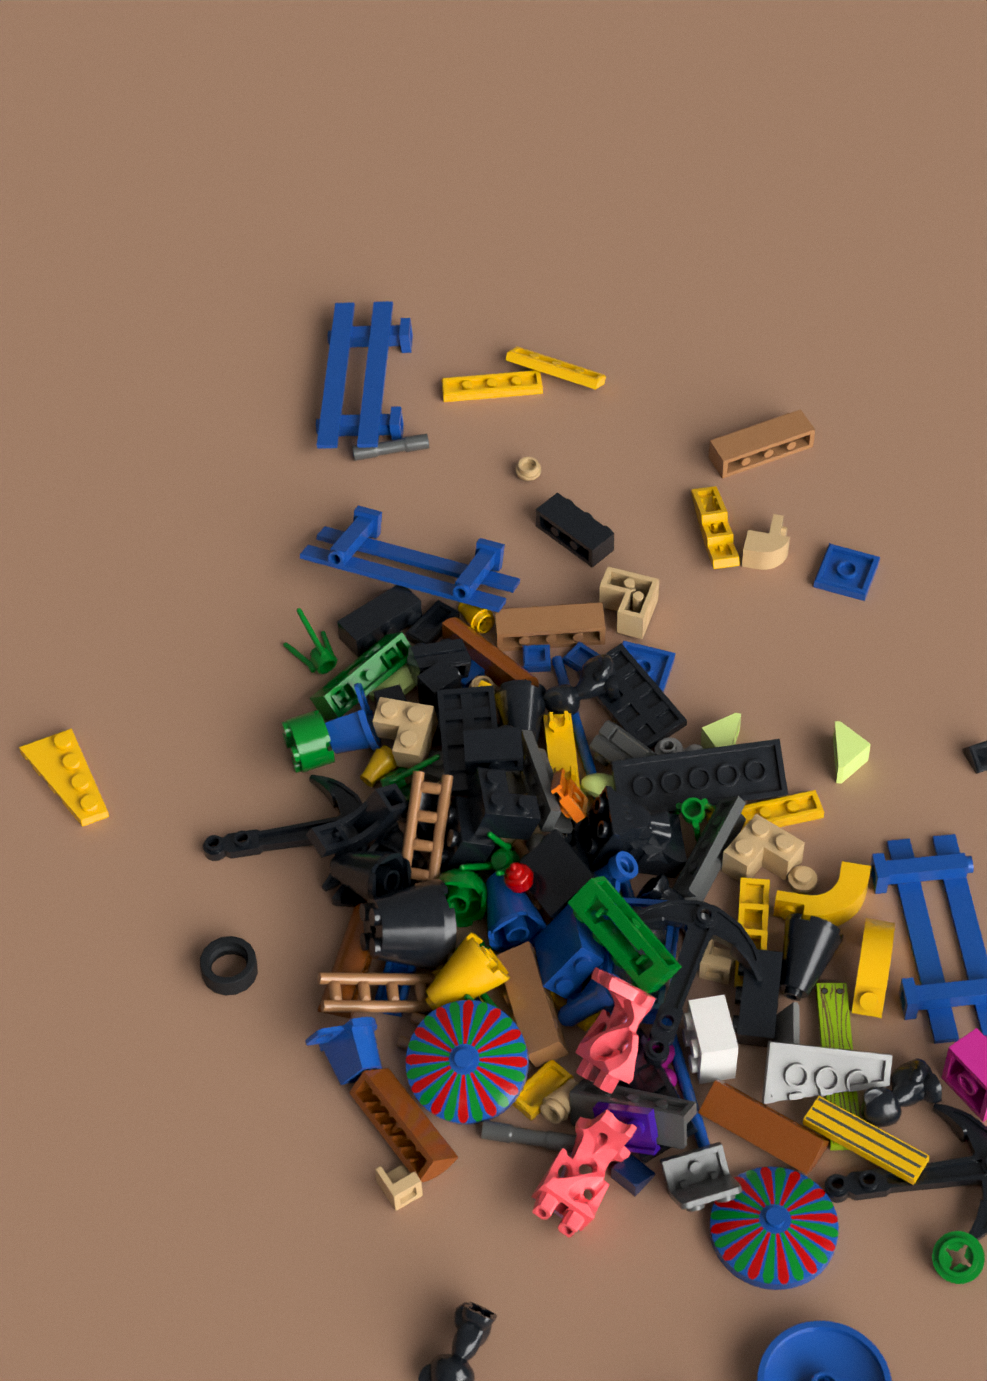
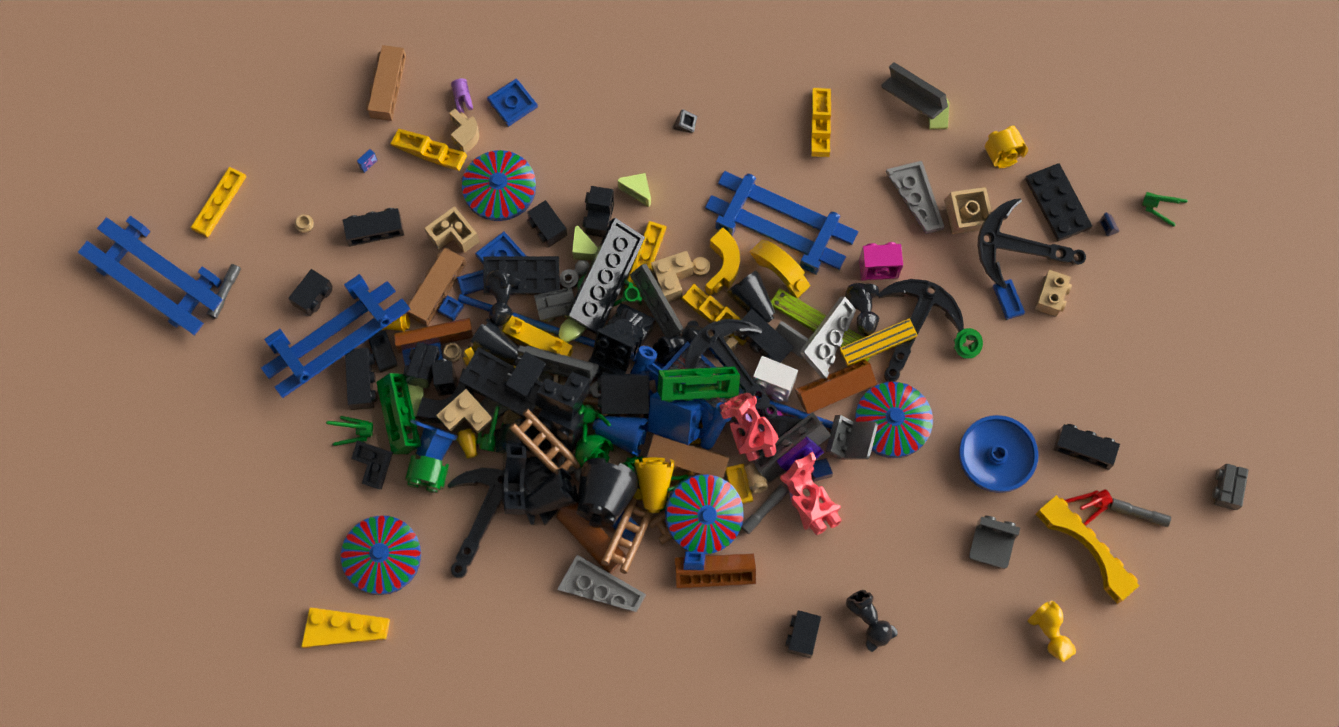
camera: 60 degrees left, 20 degrees up
black tyre [200,936,258,996] -> none
blue container [305,1017,382,1085] -> none
tan panel [375,1165,423,1211] -> none
red plate [504,862,534,893] -> none
yellow tile [506,346,606,390] -> none
orange plate [551,768,588,823] -> none
none -> black brick [288,269,333,316]
none -> dish [341,515,421,595]
none -> black plate [351,440,393,490]
none -> blue tile [357,149,378,173]
none -> medium lavender hinge [451,79,473,113]
none -> dish [462,150,536,221]
none -> black brick [527,200,567,247]
none -> light grey wing [557,555,646,612]
none -> black brick [582,186,614,237]
none -> blue tile [684,551,705,570]
none -> black brick [785,610,821,658]

